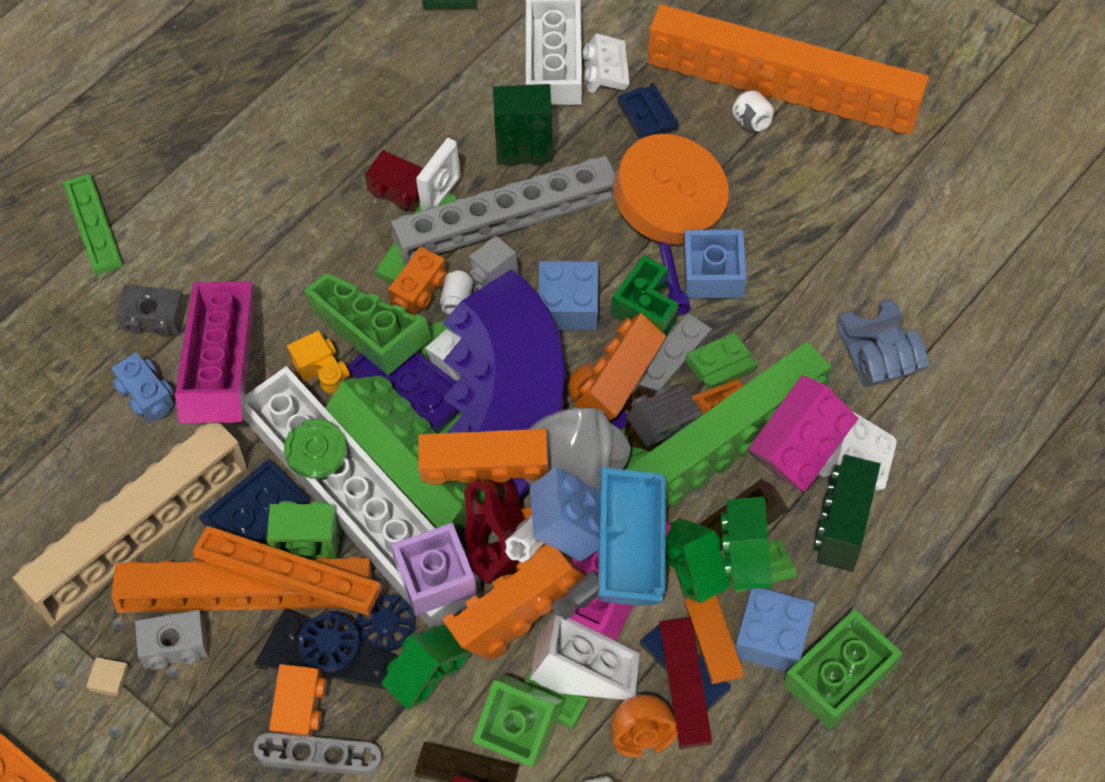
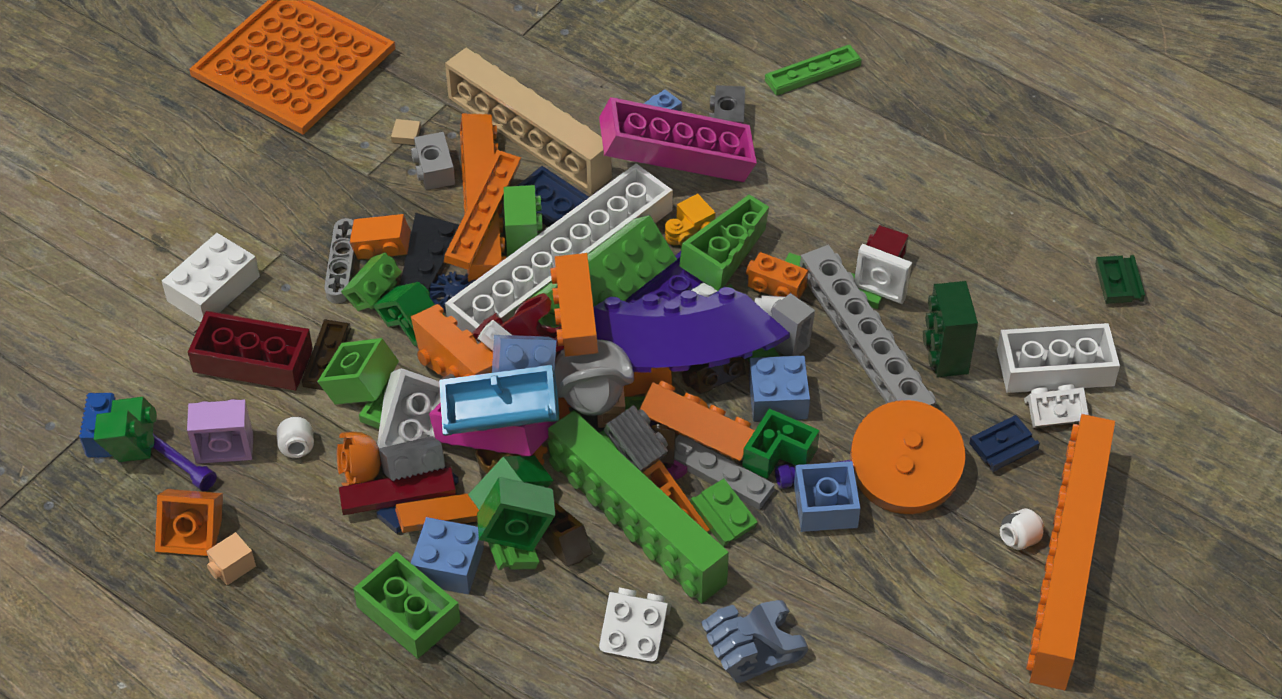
camera: 85 degrees right, 10 degrees down
bright green tile [284,419,347,479] -> none
dark blue wheel [299,612,360,672] -> none
lavender brick [391,523,476,616] -> none
dark pink brick [748,374,859,492] -> none
dark green brick [813,454,881,572] -> none
none -> bright green brick [341,253,402,311]
none -> flat silver brick [379,436,445,481]

